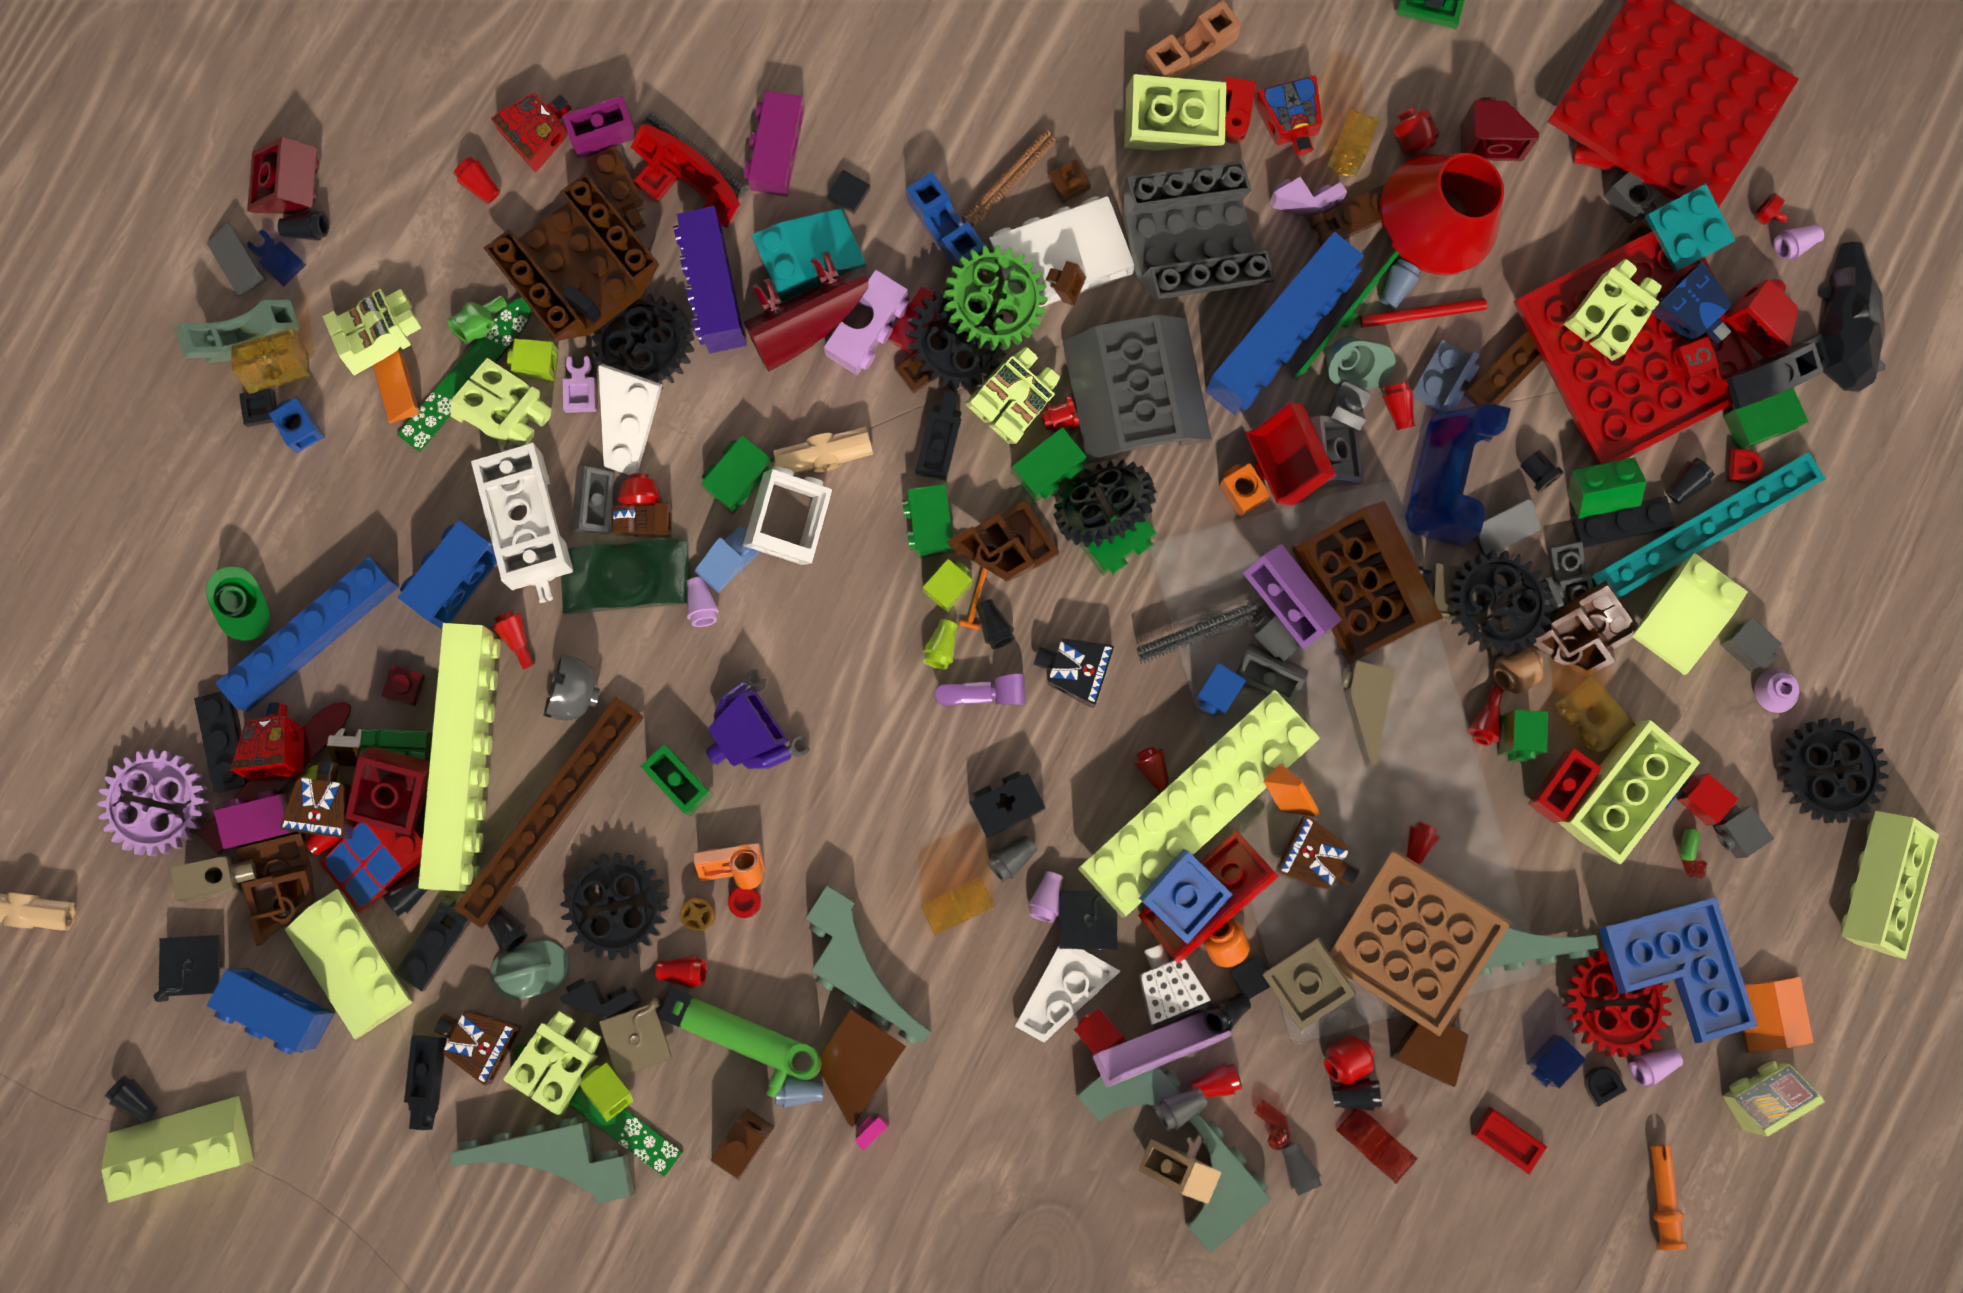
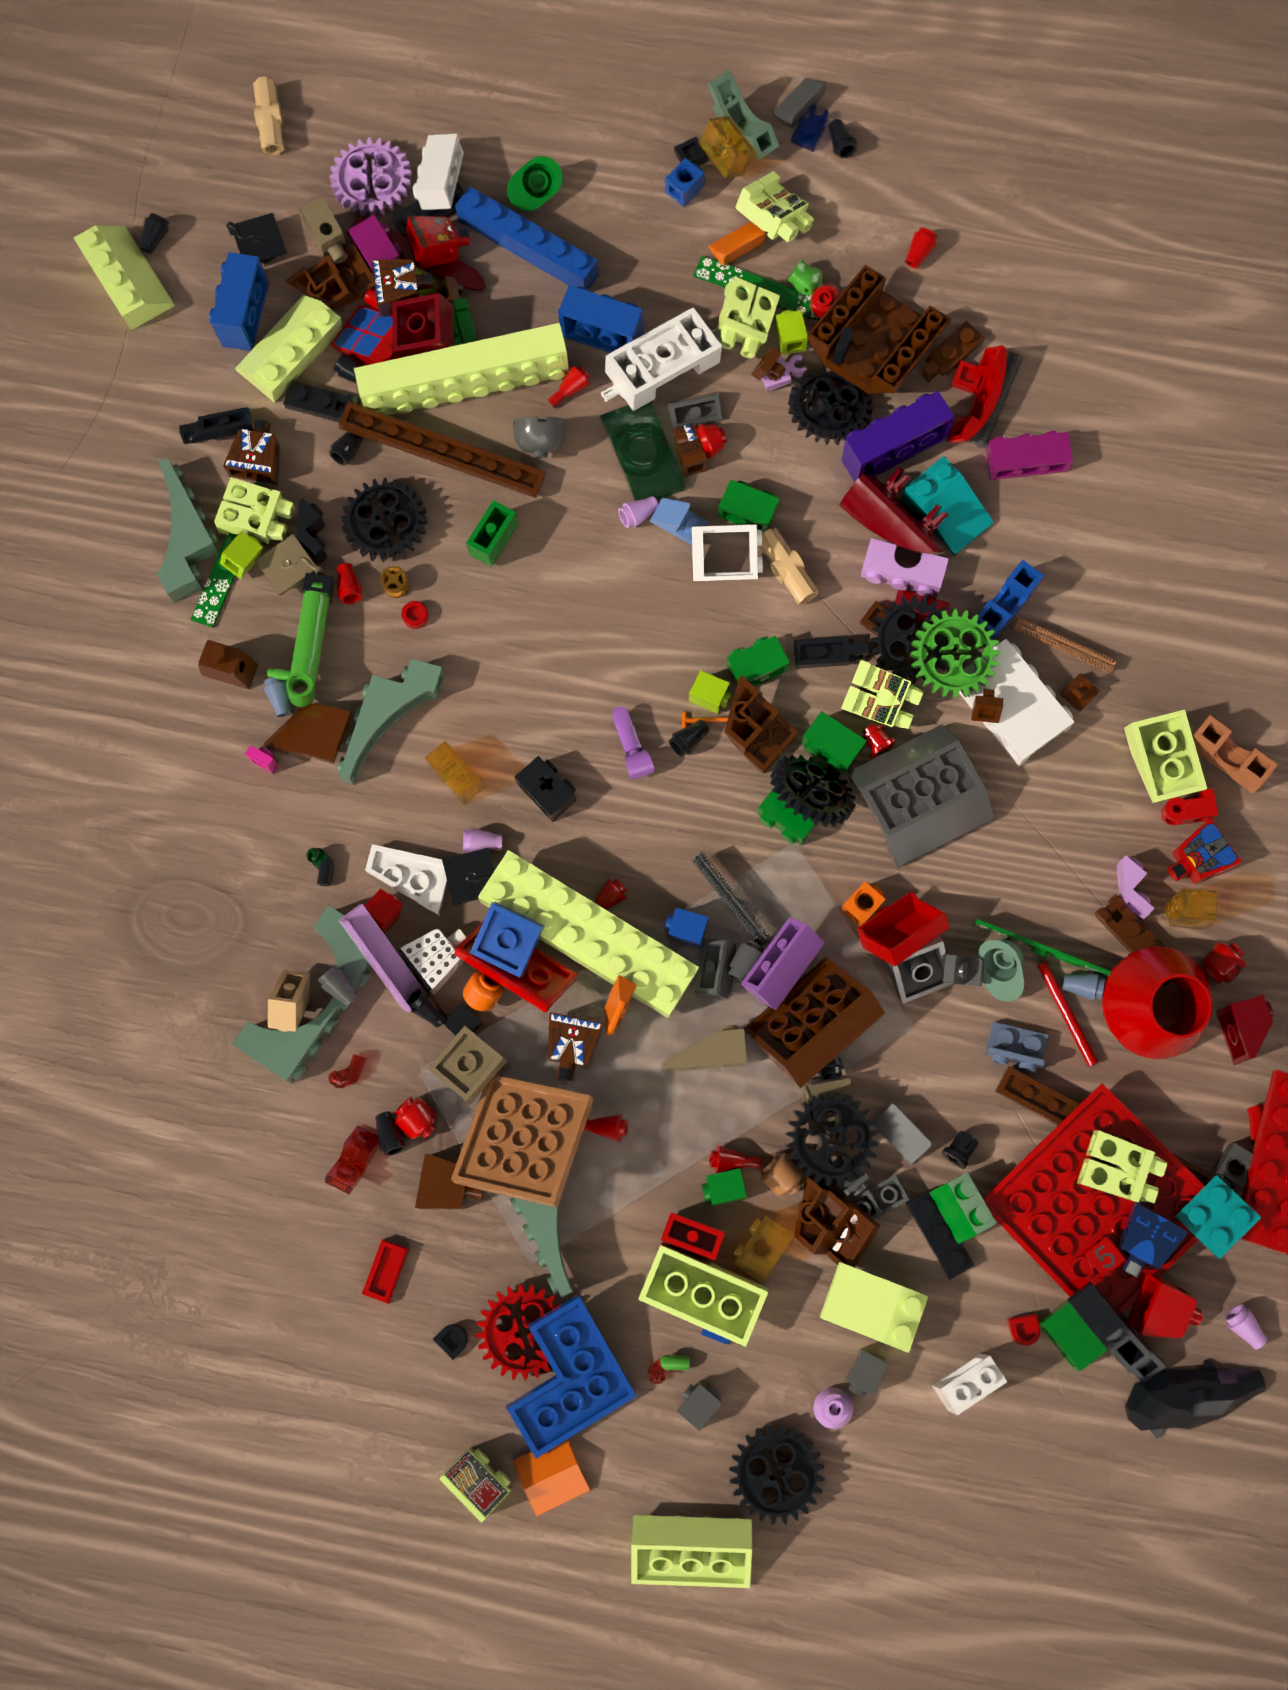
camera: 80 degrees right, 5 degrees down
dark red slope [247,137,319,214] -> none
dark red plate [381,665,425,706] -> none
red torso [490,93,572,172] -> none
sand green piece [490,940,569,1000] -> none
magenta brick [562,96,636,158] -> none
white wing [599,364,662,475] -> none
orange plate [694,843,765,889] -> none
dark purple torso [706,669,810,769] -> none
black tile [827,170,870,214] -> none
lime cone [922,619,958,670] -> none
dark grey cone [987,836,1037,882] -> none
torso [1033,638,1114,708] -> none
dark grey slope [1123,161,1275,300] -> none
red cone [1191,1063,1243,1098] -> none
blue brick [1206,231,1364,415] -> none
dark grey cone [1281,1143,1322,1196] -> none
red cone [1382,382,1415,431] -> none
clear blue windscreen [1405,404,1511,547] -> none
clear blue brick [1527,1034,1586,1089] -> none
teal plate [1592,452,1826,598] -> none
lavender cone [1629,1047,1683,1087] -> none
orange pin [1650,1145,1688,1250] -> none
black cone [1665,458,1715,505] -> none
red brick [1677,773,1738,826] -> none
red tile [1754,193,1788,225] -> none
none -> arm [306,847,334,887]
none -> white brick [413,134,464,210]
none -> reddish brown tile [751,347,786,381]
none -> red cone [810,284,842,319]
none -> white window [932,1354,1007,1415]

